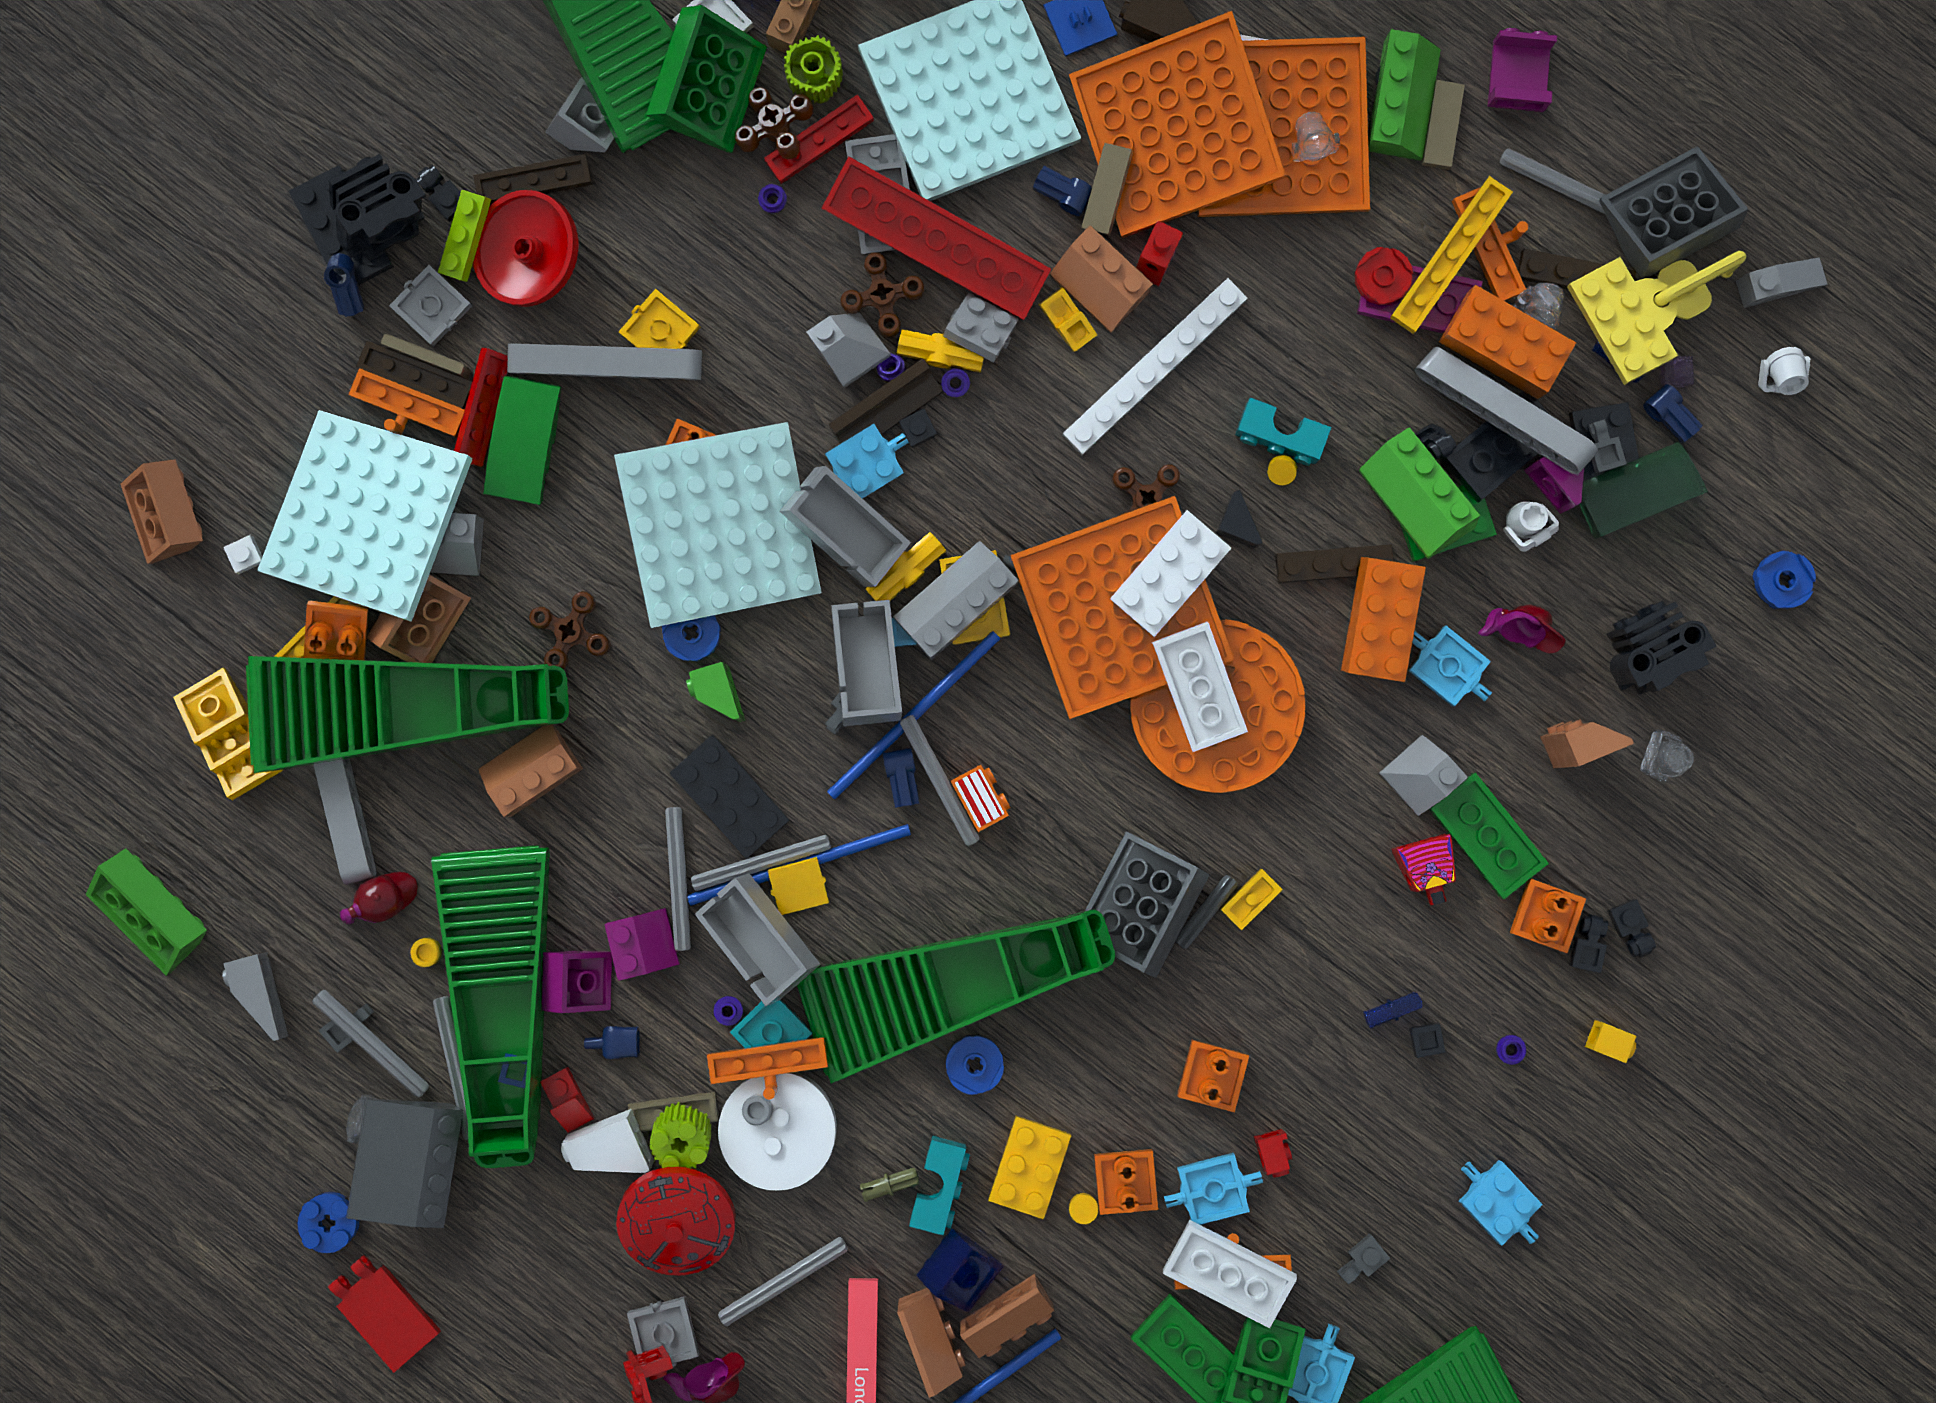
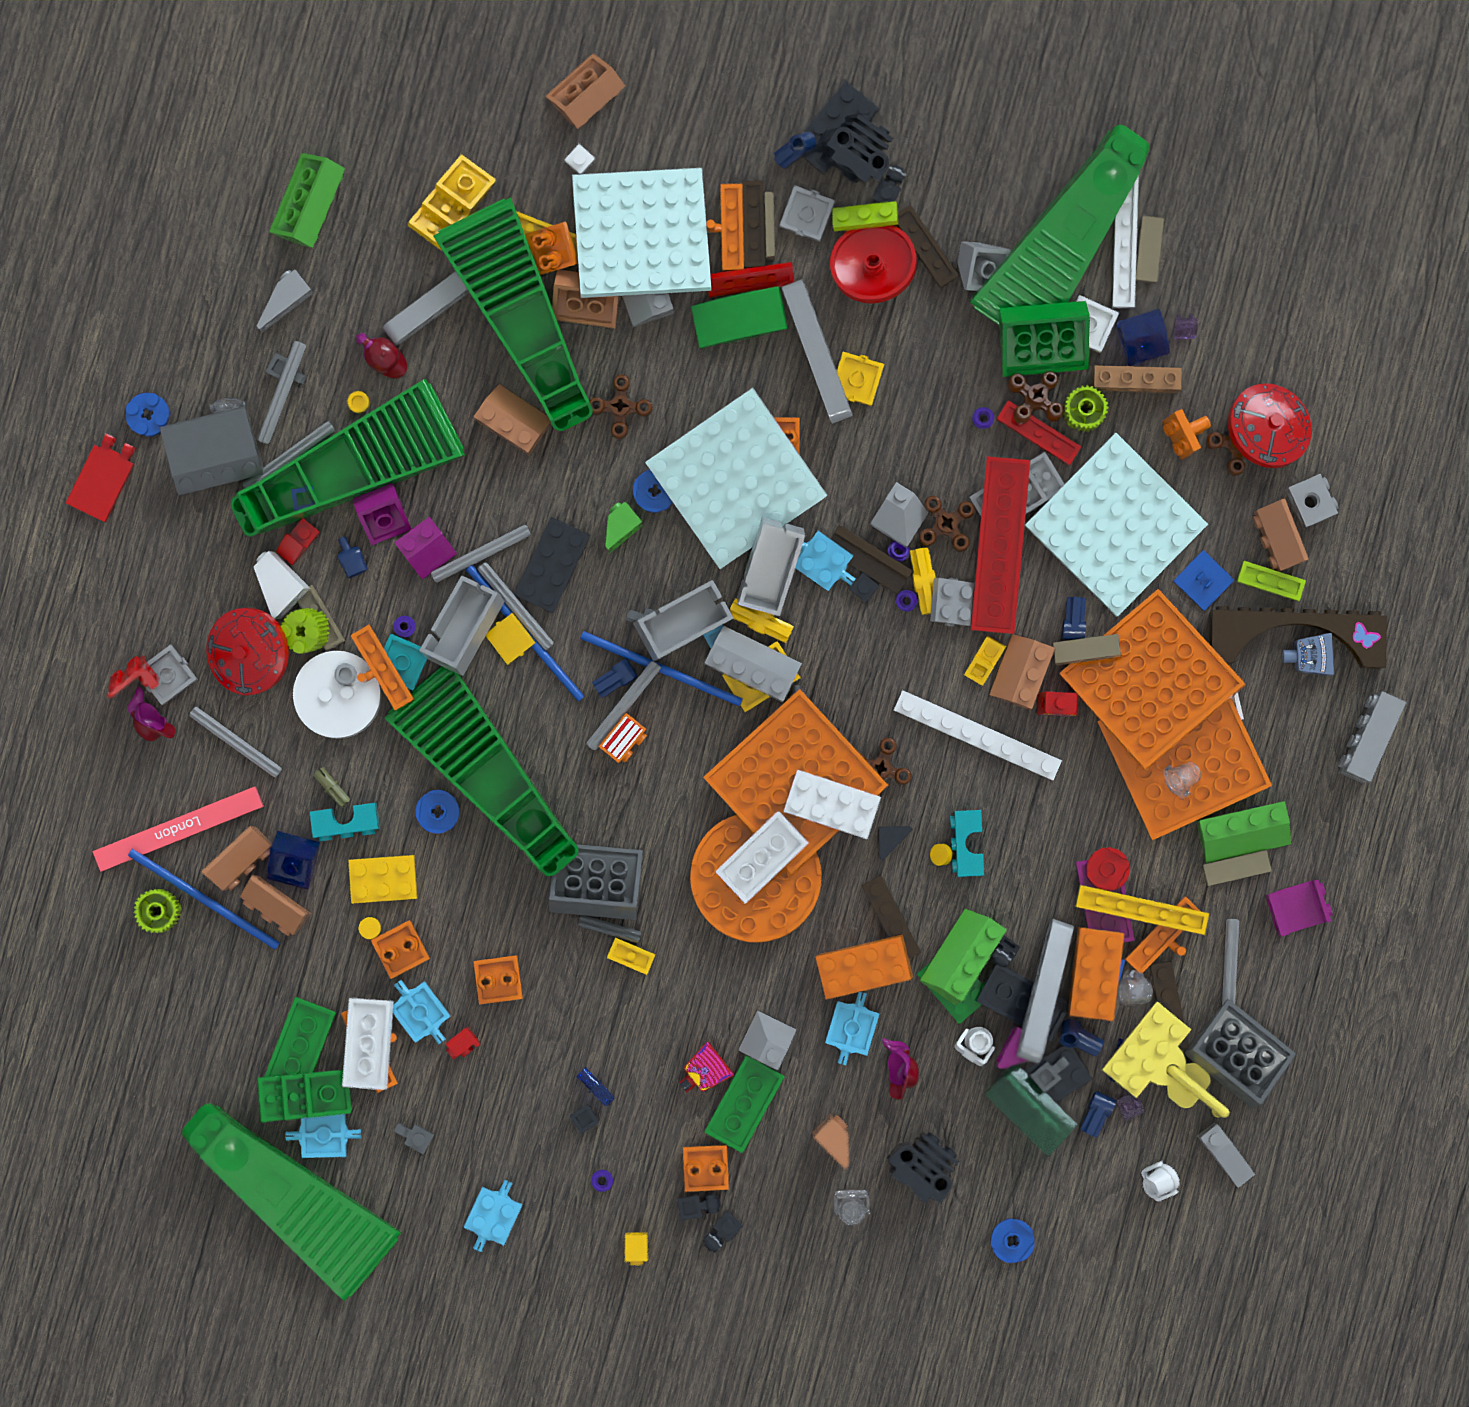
camera: 65 degrees right, 0 degrees up
none -> dark blue piece [1060,1019,1104,1056]

